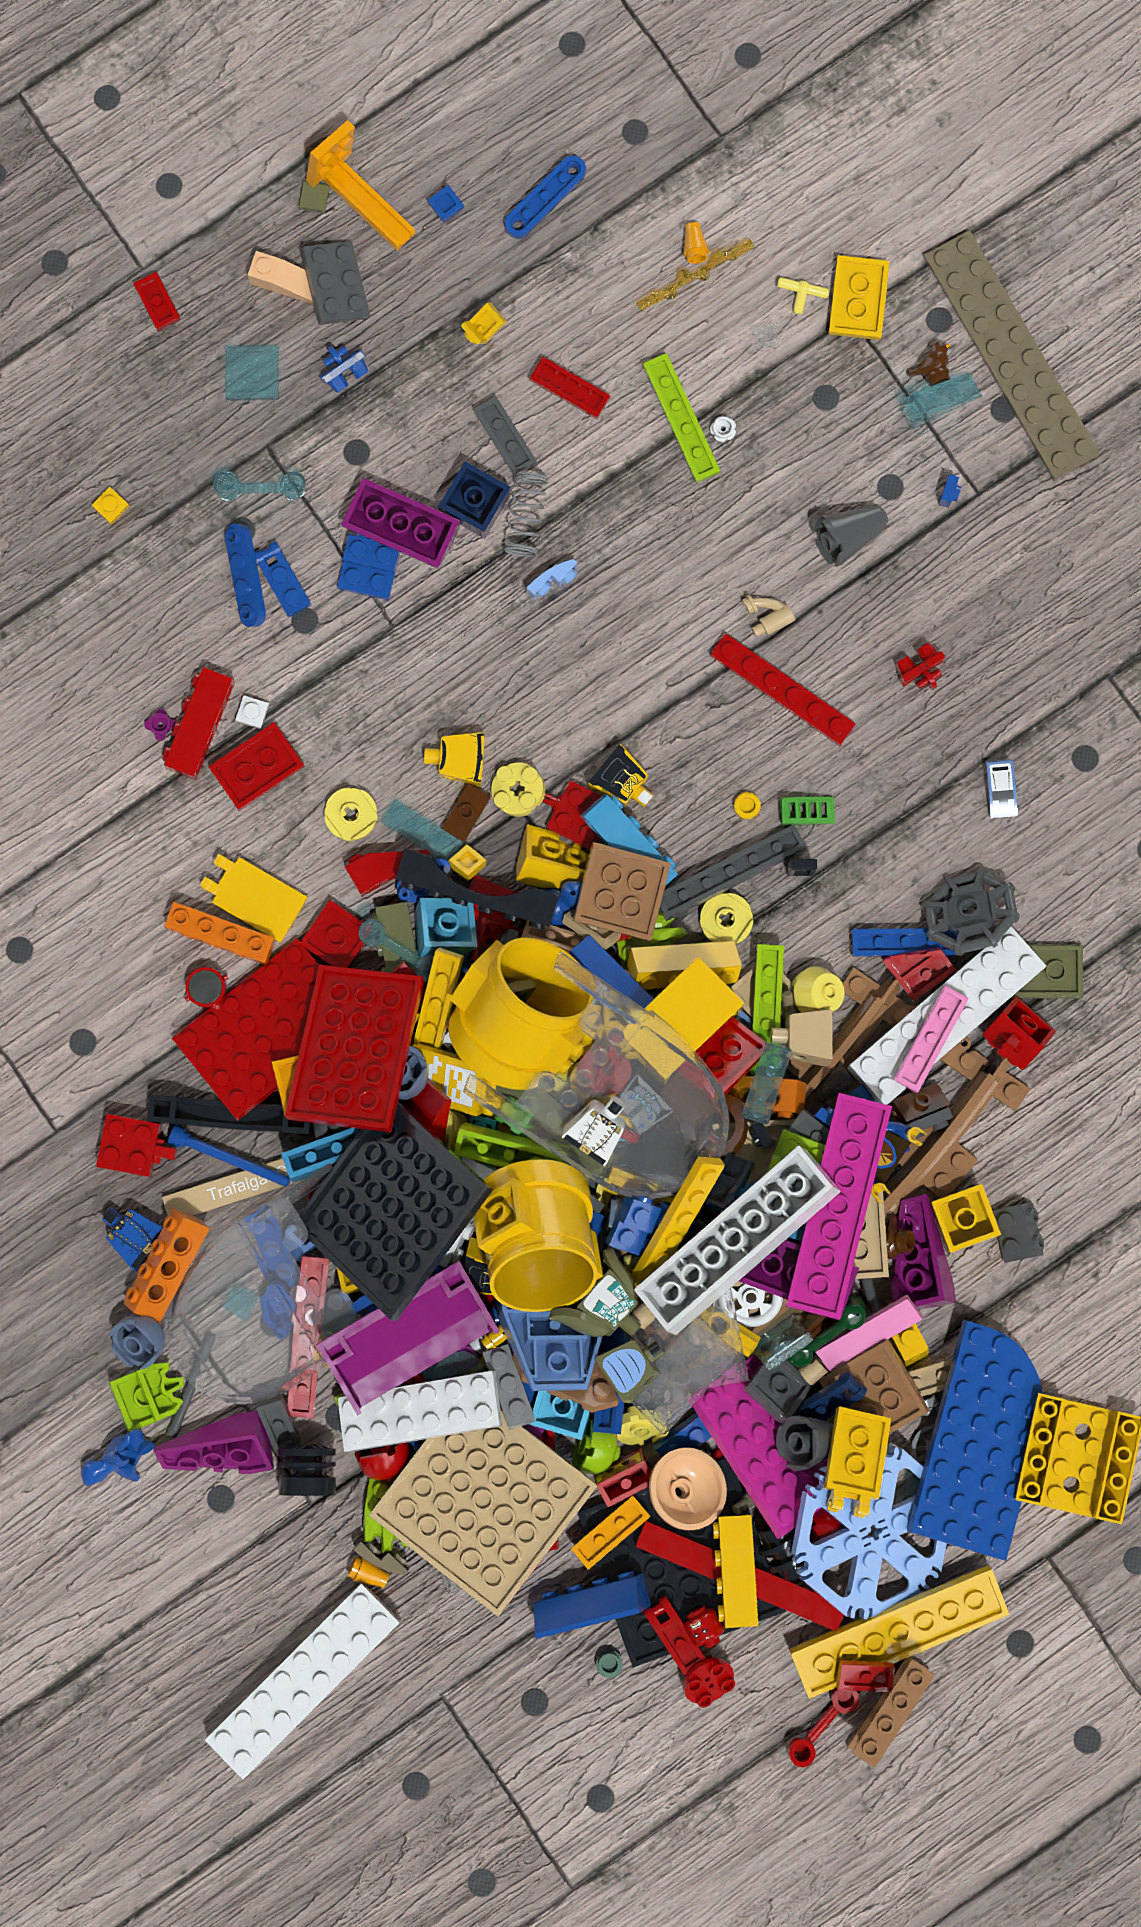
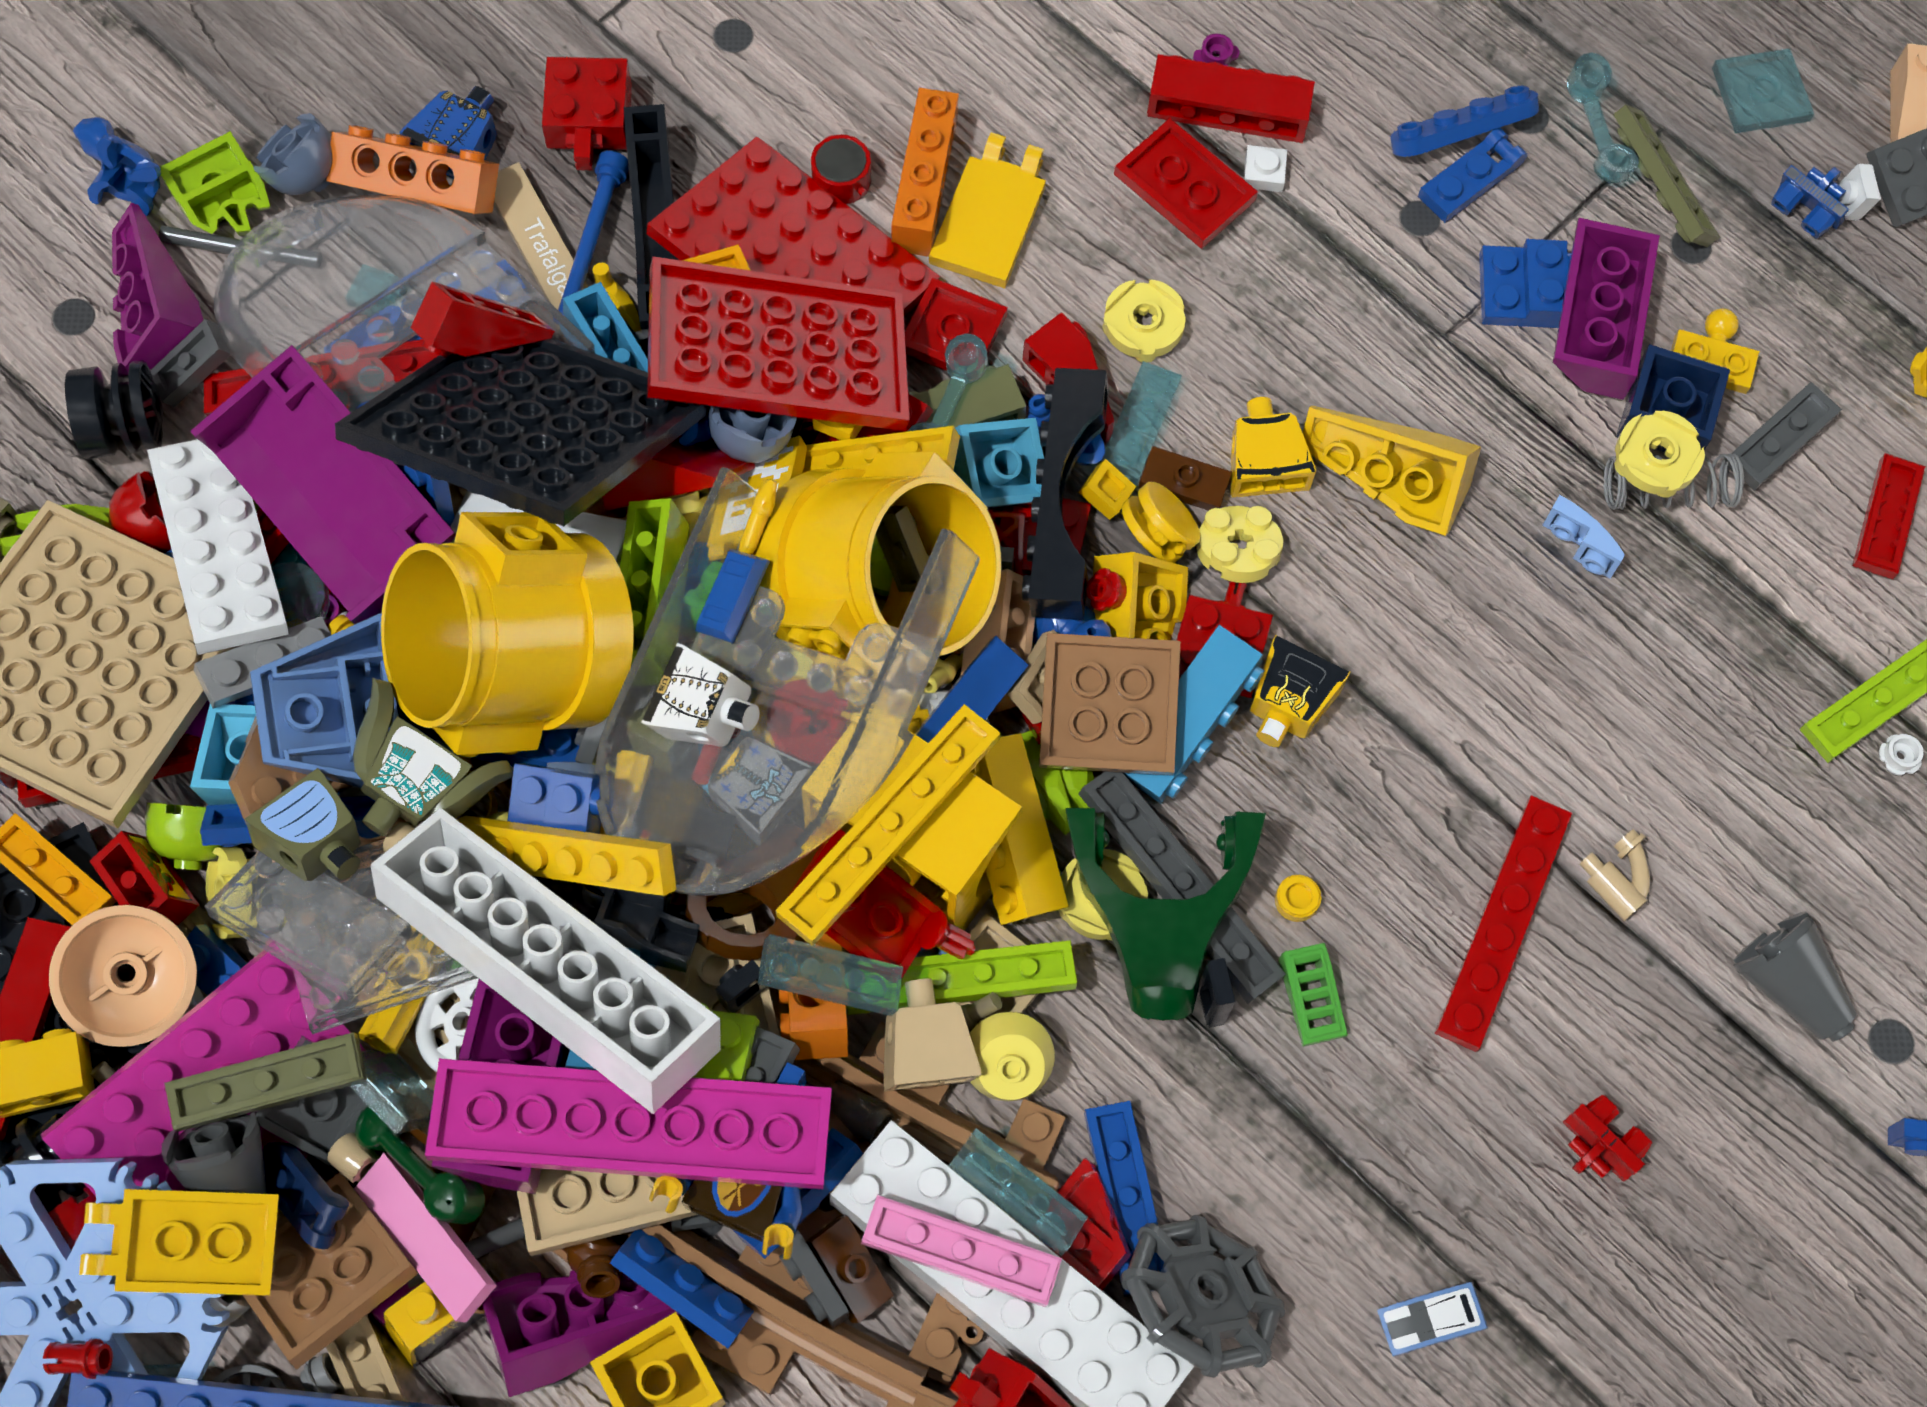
camera: 75 degrees right, 15 degrees down
none -> red pin [43,1339,113,1379]
none -> olive tile [165,1032,367,1132]
none -> red slope [410,282,555,357]
none -> yellow bar [593,262,641,332]
none -> blue plate [610,1229,754,1349]
none -> blue tile [695,549,770,643]
none -> yellow piece [738,479,777,555]
none -> yellow plate [776,704,1000,947]
none -> red piece [919,911,976,959]
none -> clear light blue plate [948,1128,1088,1256]
none -> dark green animal [1065,808,1266,1021]
none -> red plate [1087,568,1127,611]
none -> yellow head [1122,482,1201,563]
none -> yellow wedge [1303,405,1482,536]
none -> olive plate [1613,104,1720,247]
none -> light yellow plate [1614,411,1705,498]
none -> yellow plate [1671,308,1759,394]
none -> white plate [1838,164,1881,221]

